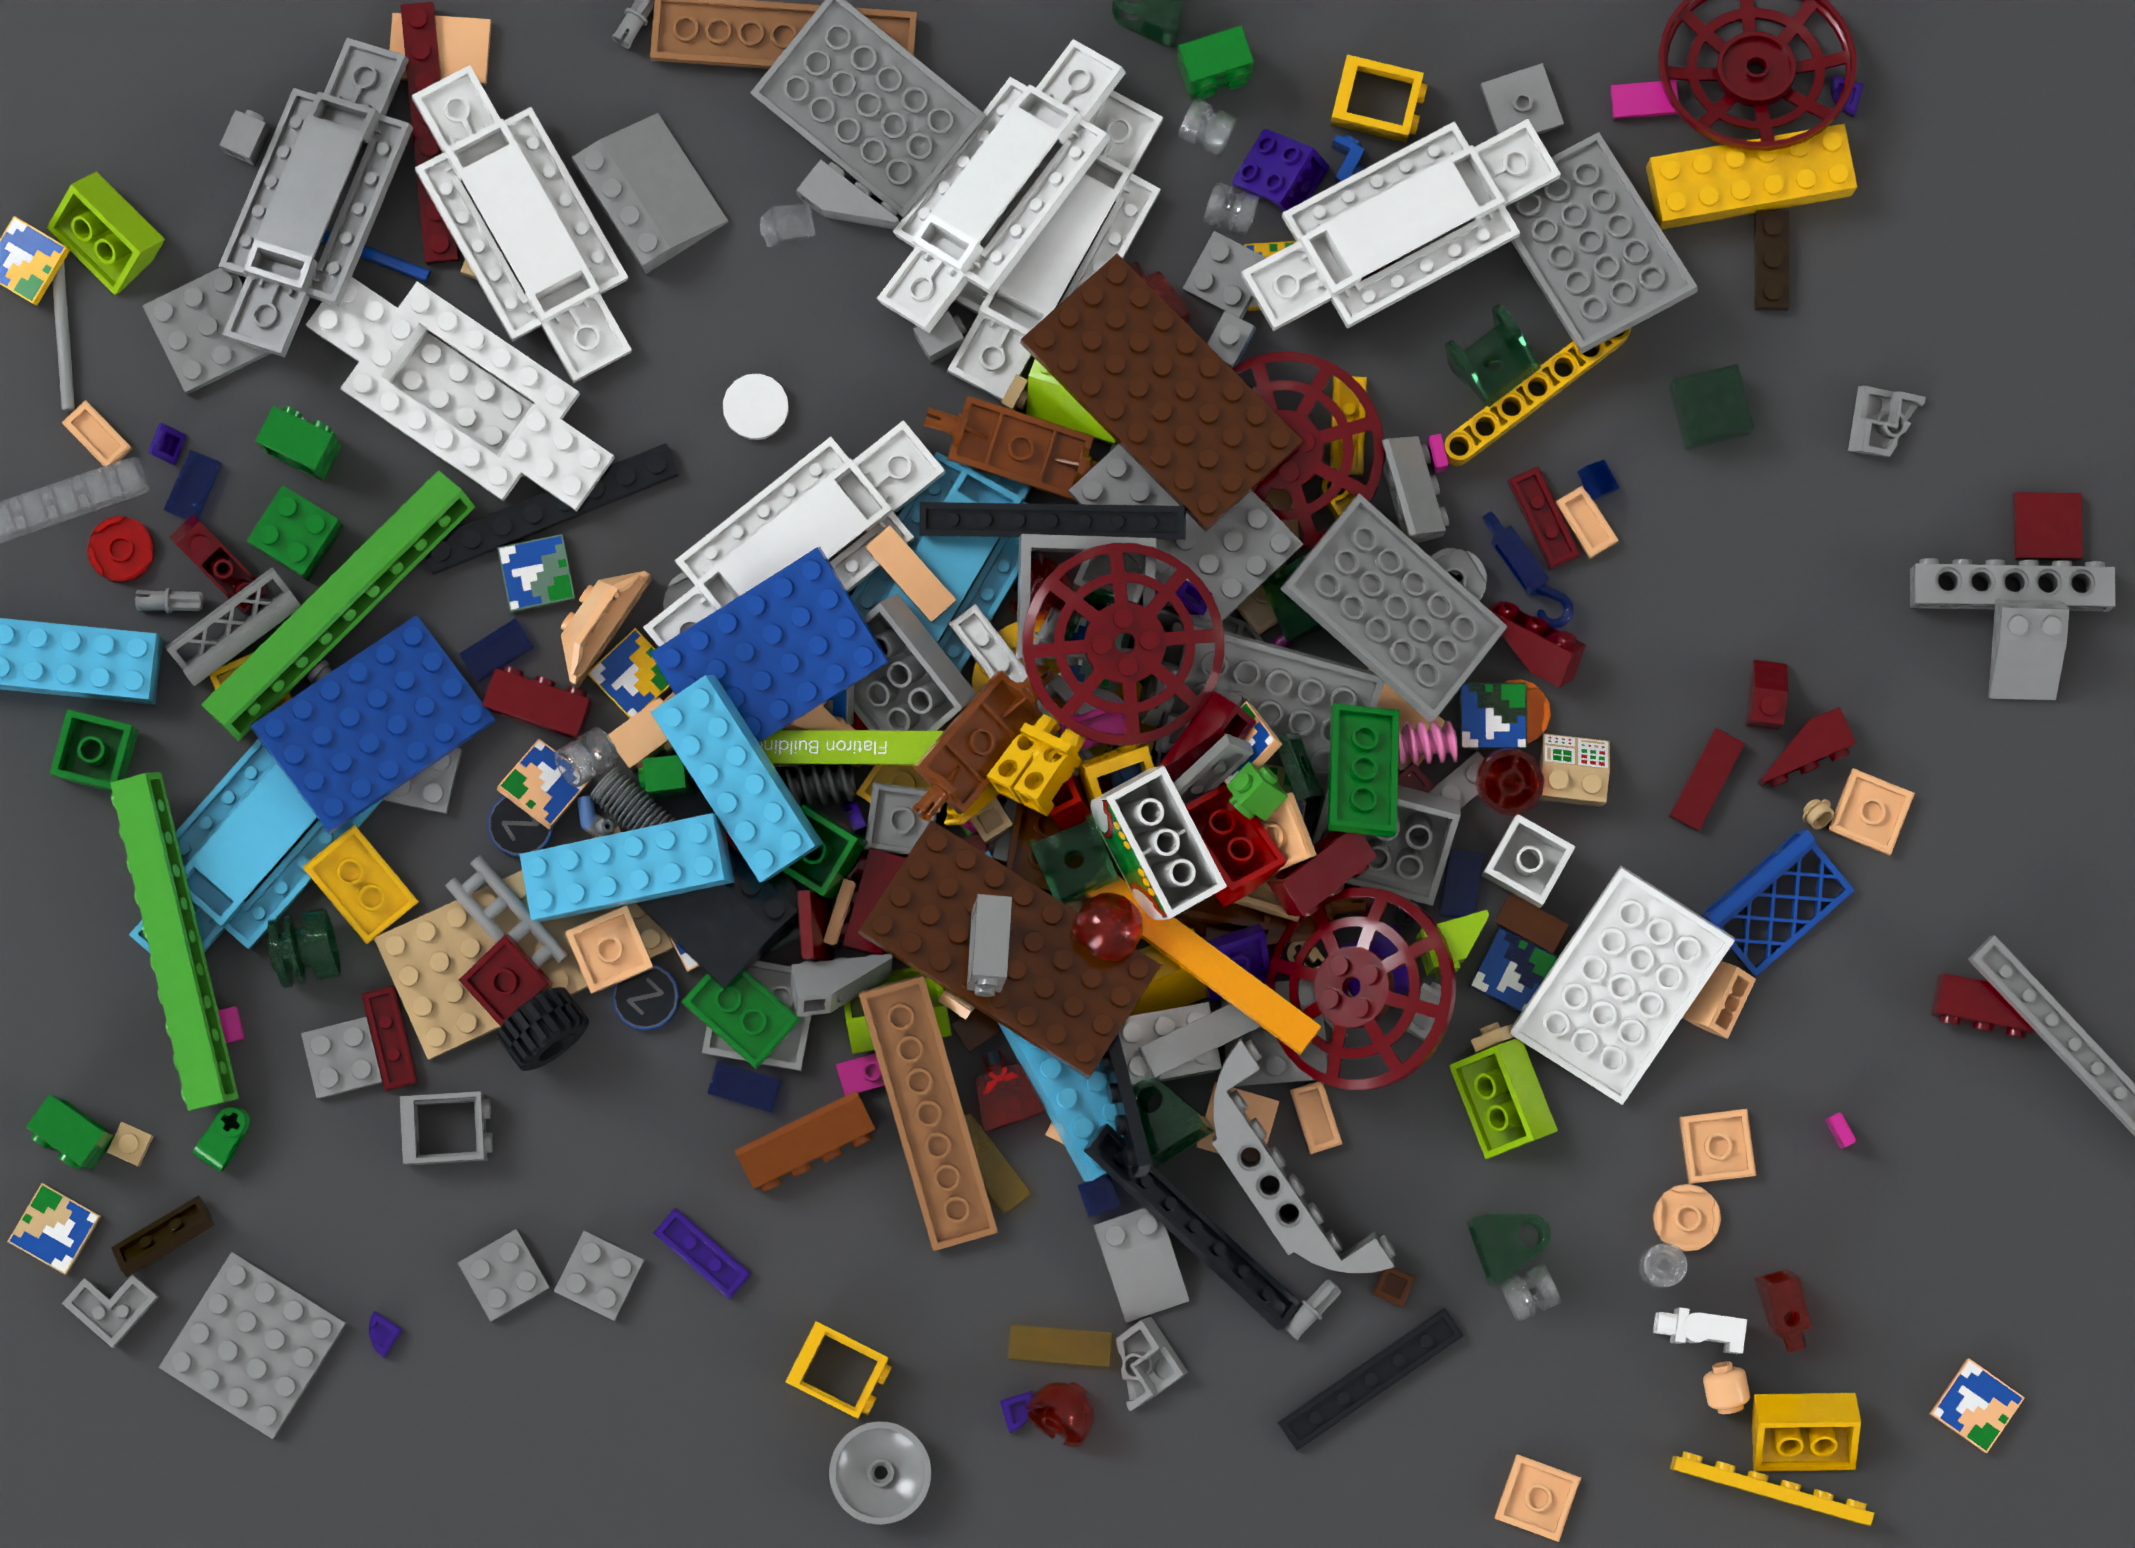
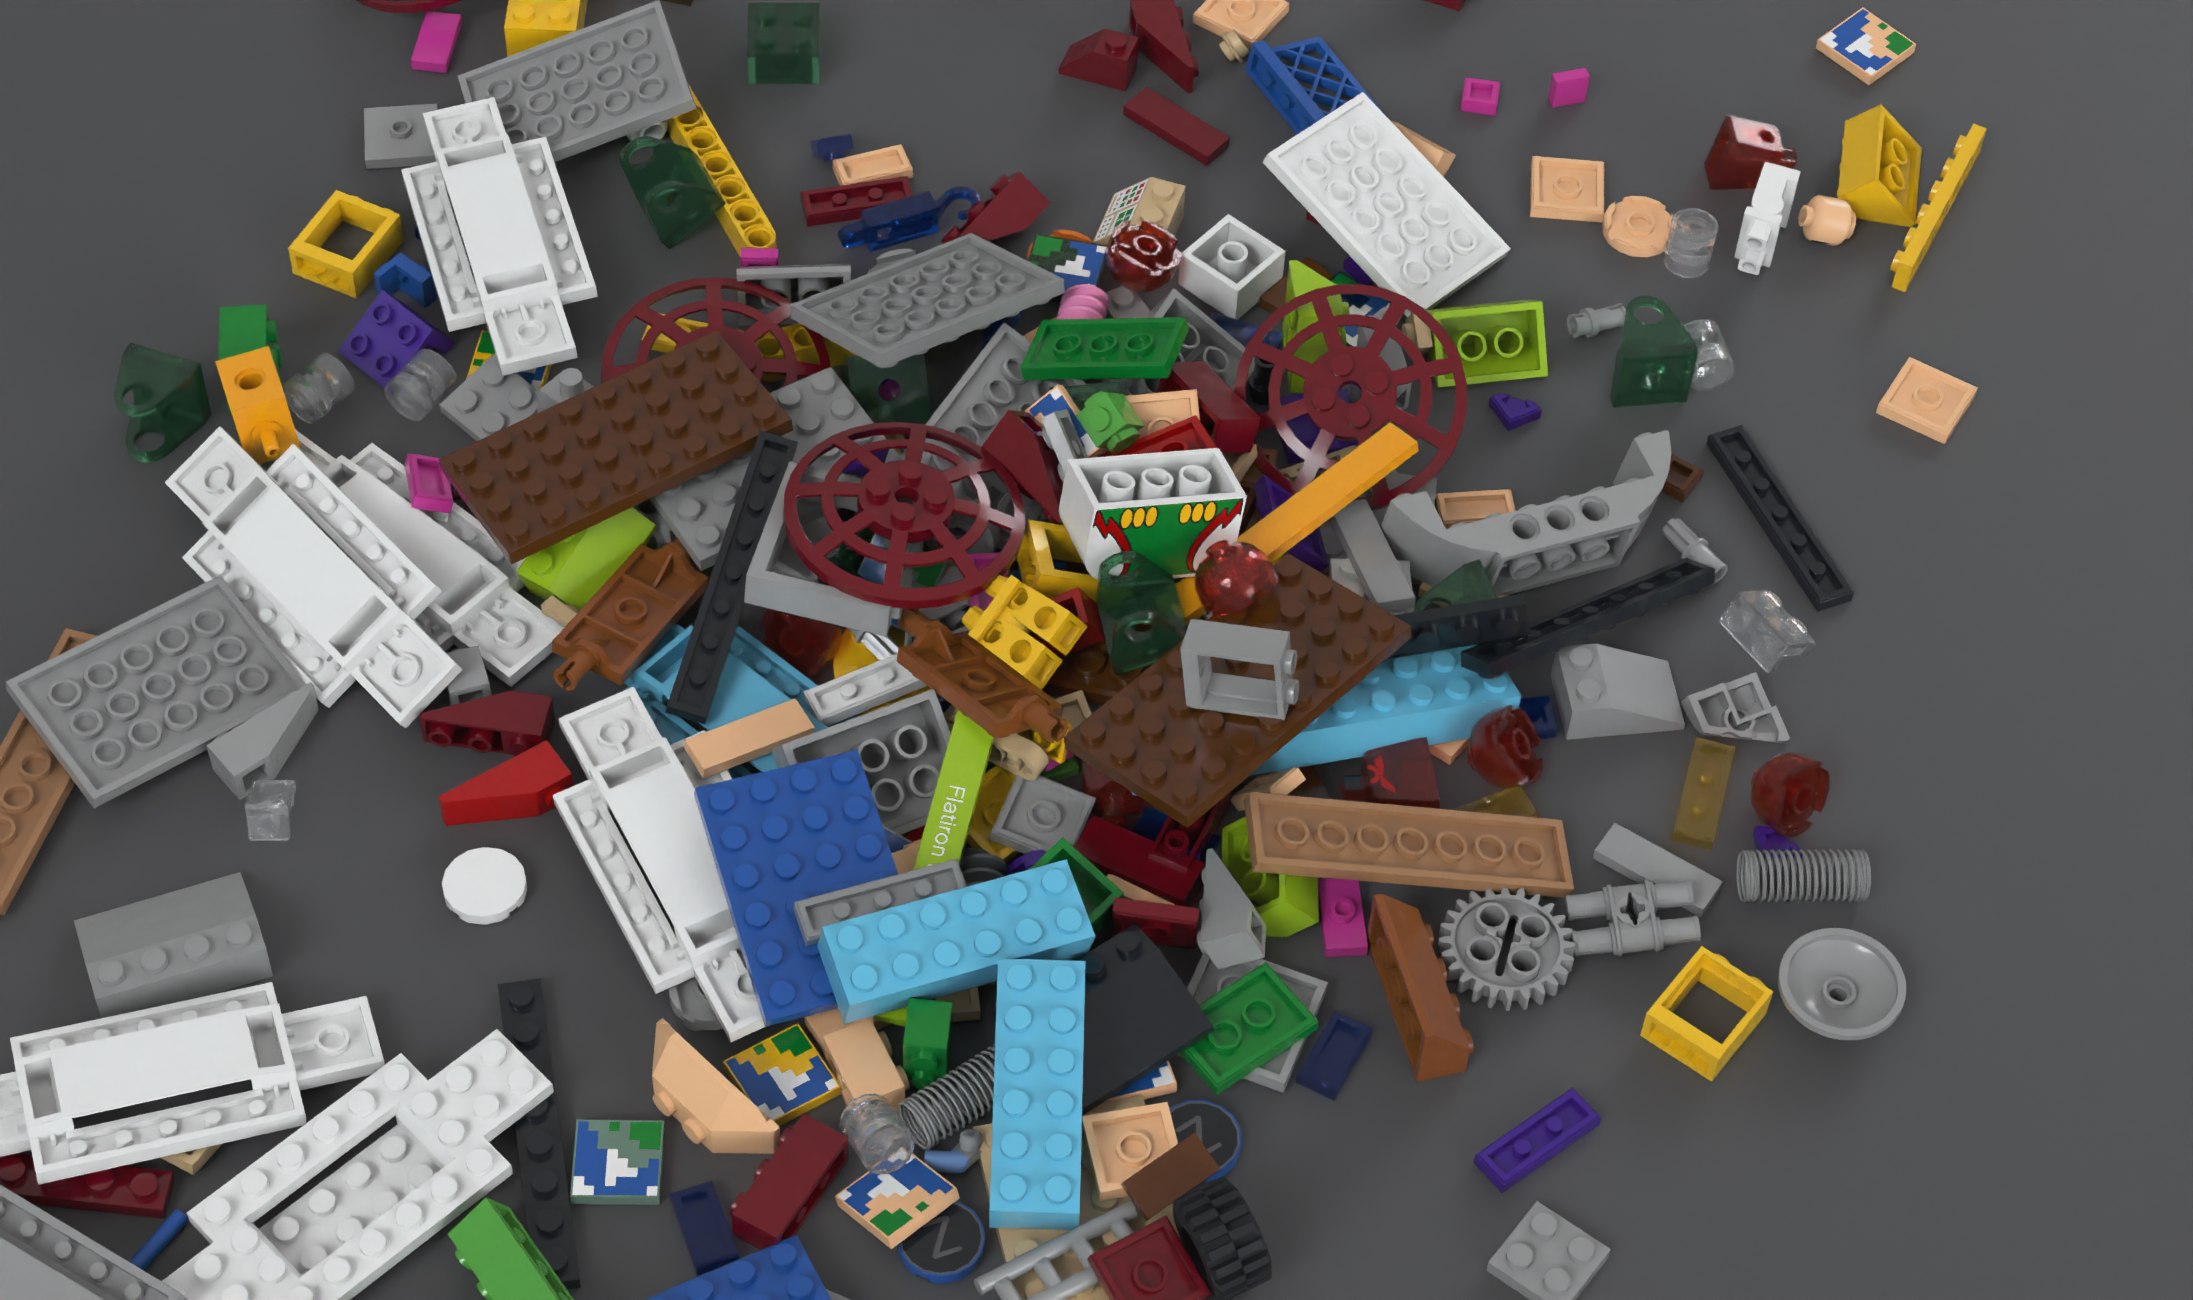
camera: 80 degrees left, 30 degrees down
none -> light orange piece [215,346,301,464]
none -> dark pink tile [404,454,453,514]
none -> dark red slope [420,691,555,756]
none -> red slope [438,740,574,826]
none -> light grey tile [793,859,967,946]
none -> reddish brown tile [1121,1133,1220,1221]
none -> light grey gear [1437,887,1576,1011]
none -> dark pink tile [1460,77,1500,116]
none -> clear red cylinder [1467,705,1543,788]
none -> dark purple tile [1489,394,1542,431]
none -> light grey pin [1565,879,1701,957]
none -> light grey pin [1567,303,1628,338]
none -> light grey tile [1593,823,1723,918]
none -> clear bracket [1719,590,1816,673]
none -> light grey piece [1736,849,1871,903]

